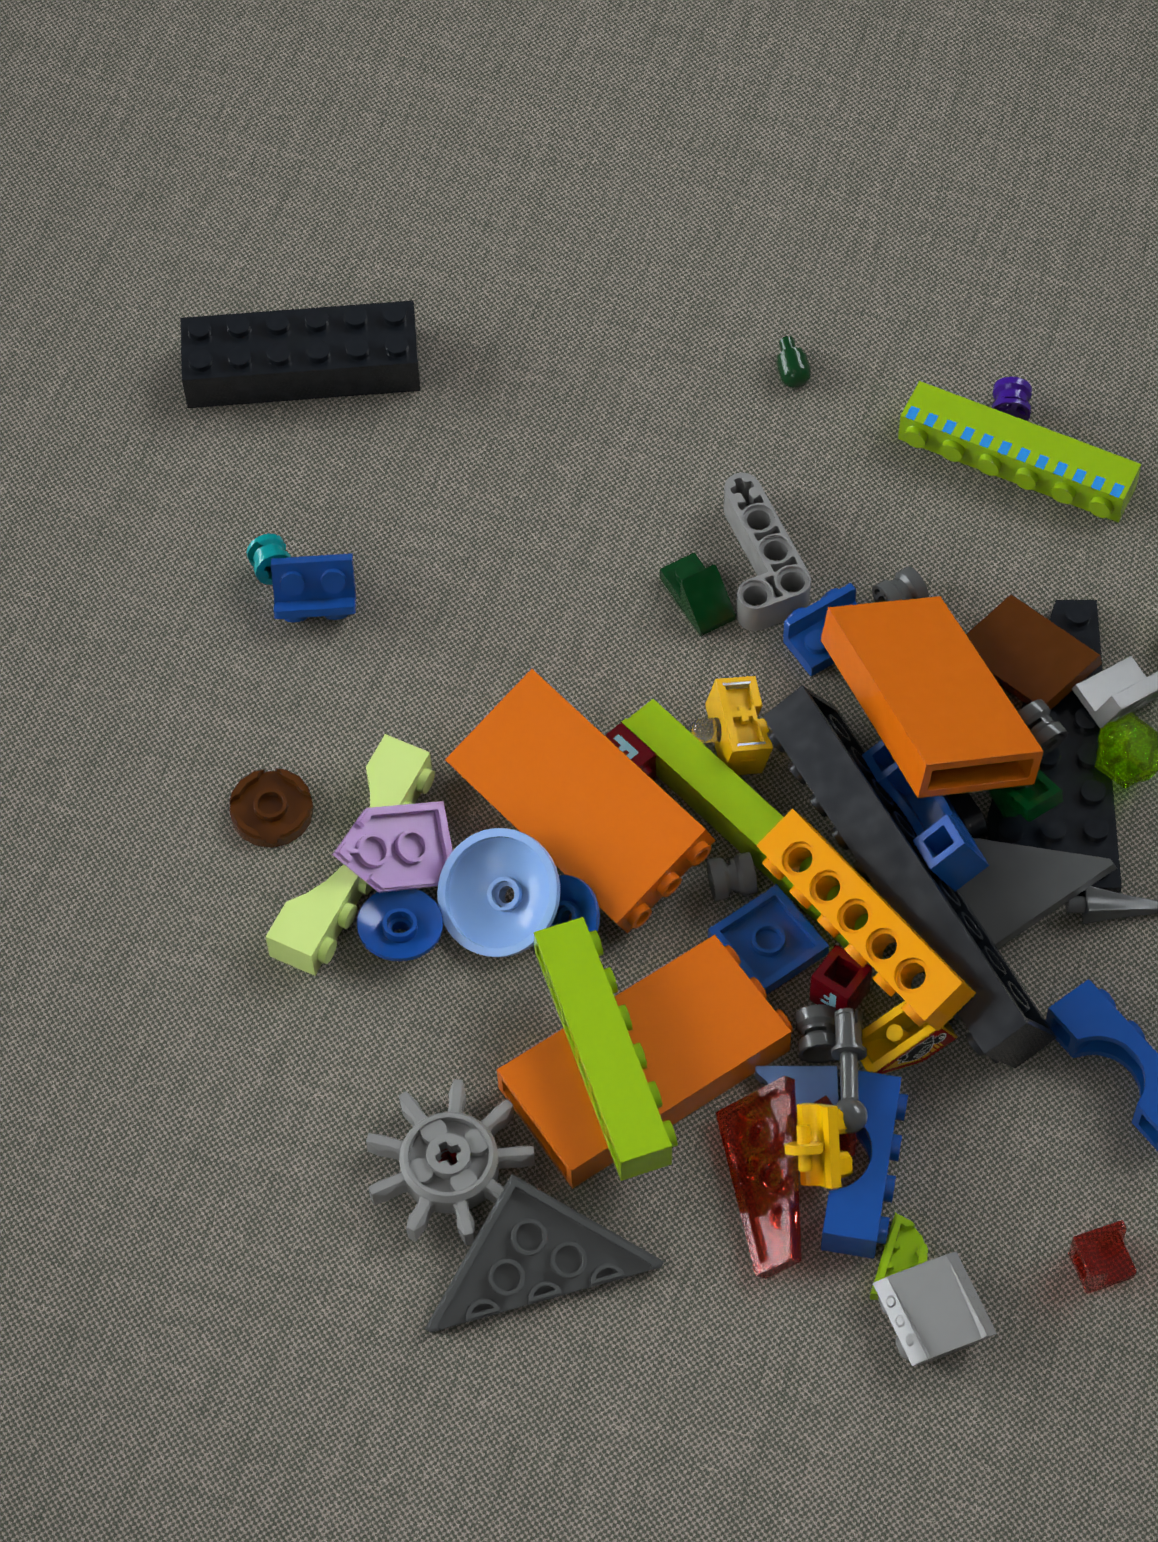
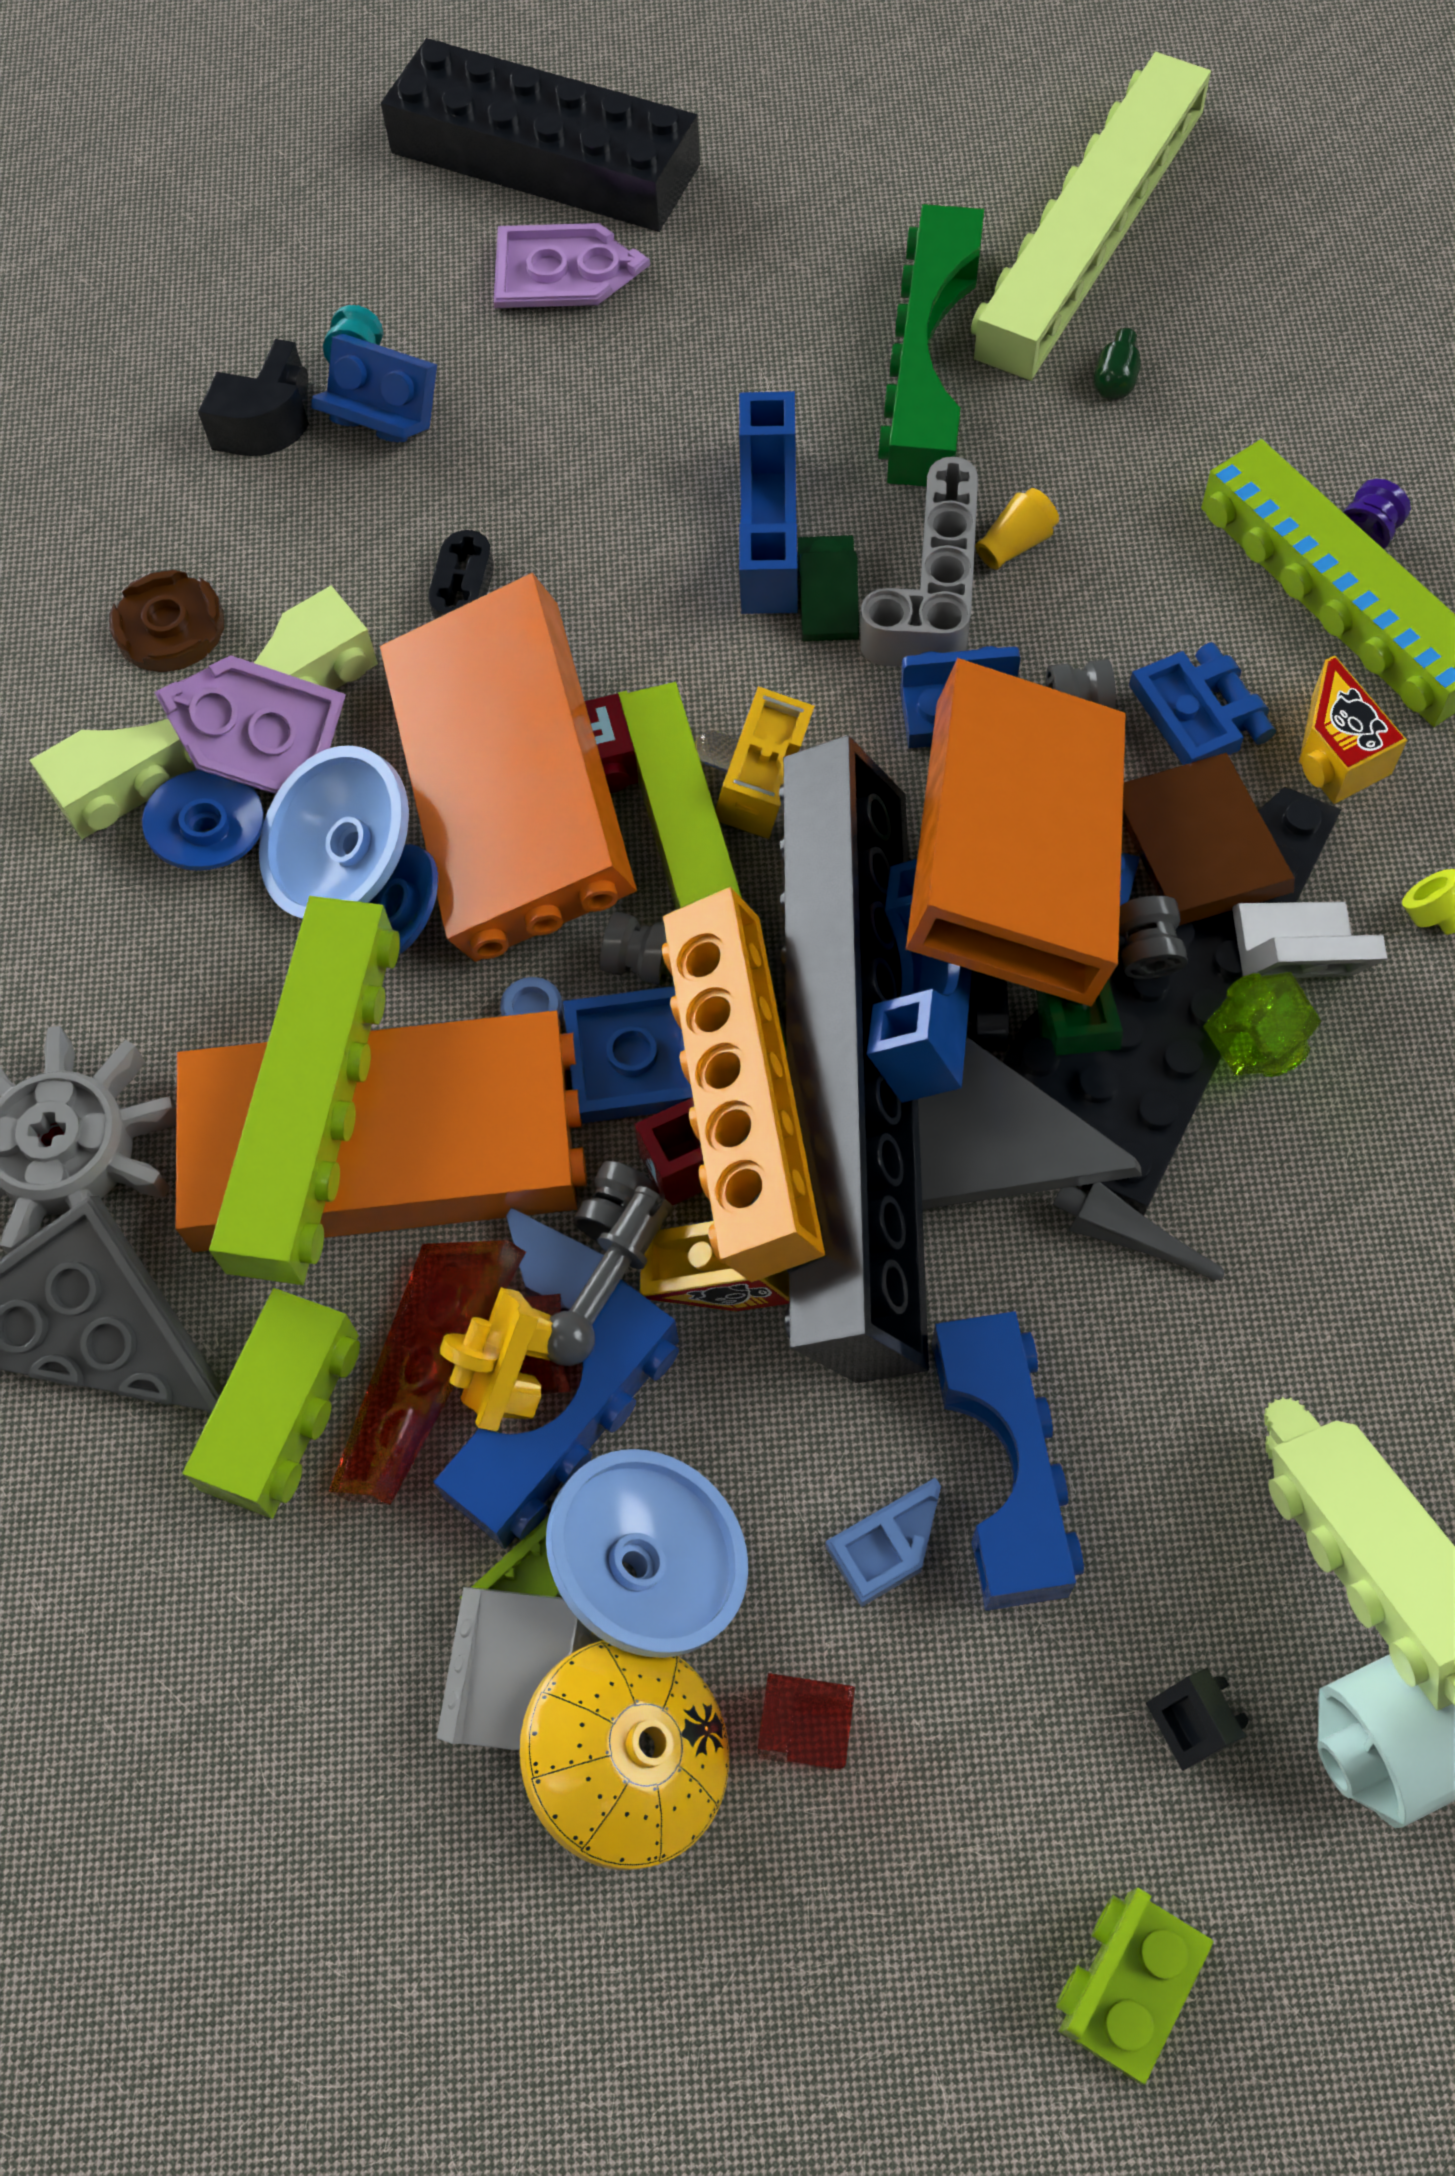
camera: 30 degrees right, 5 degrees up
none -> lime brick [182,1288,360,1519]
none -> black brick [198,339,309,456]
none -> black beam [428,530,494,620]
none -> lavender tile [494,223,650,308]
none -> medium blue tile [500,977,564,1025]
none -> yellow dish [520,1640,729,1870]
none -> light blue dish [546,1449,748,1658]
none -> blue arch [739,391,798,614]
none -> medium blue tile [825,1477,941,1607]
none -> green arch [878,204,985,487]
none -> yellowish green brick [971,51,1211,381]
none -> yellow cone [975,488,1059,570]
none -> blue plate [1129,642,1276,765]
none -> slope [1299,655,1407,804]

